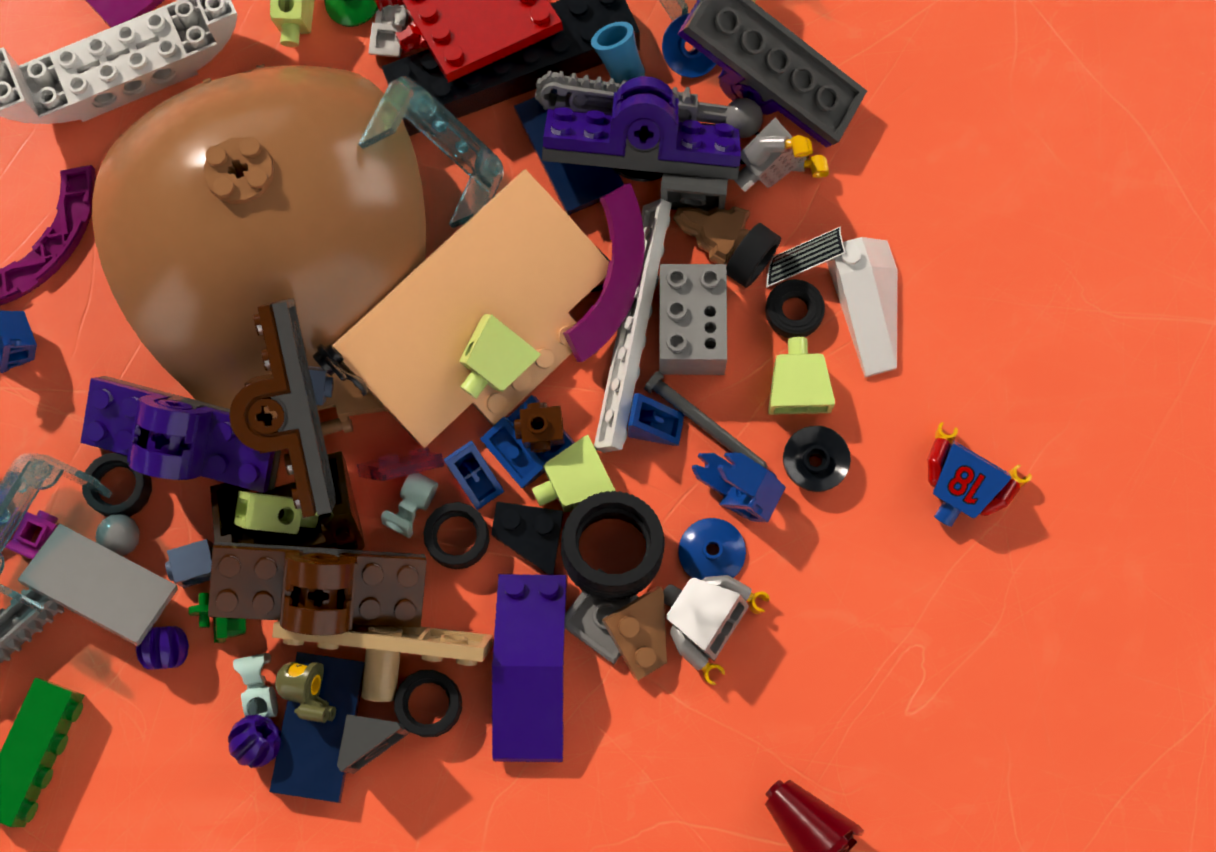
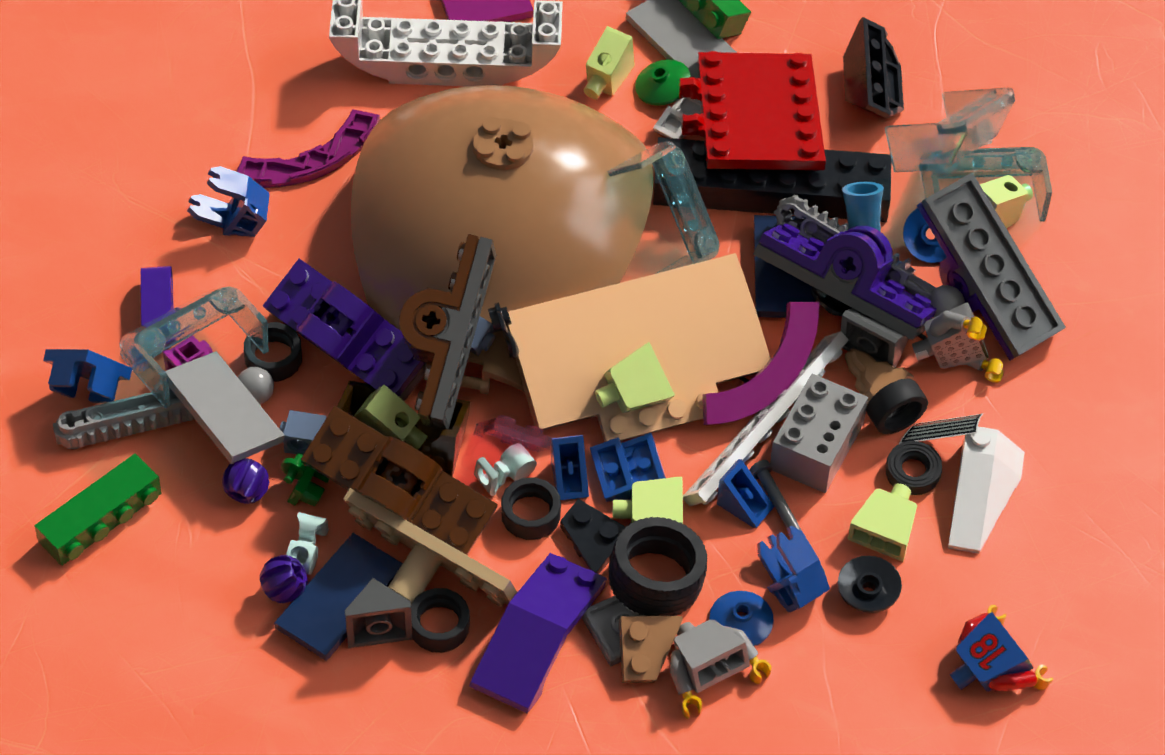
camera: 20 degrees right, 20 degrees down
olive piece [275,662,336,723] -> none
reddish brown brick [514,402,565,453] -> none

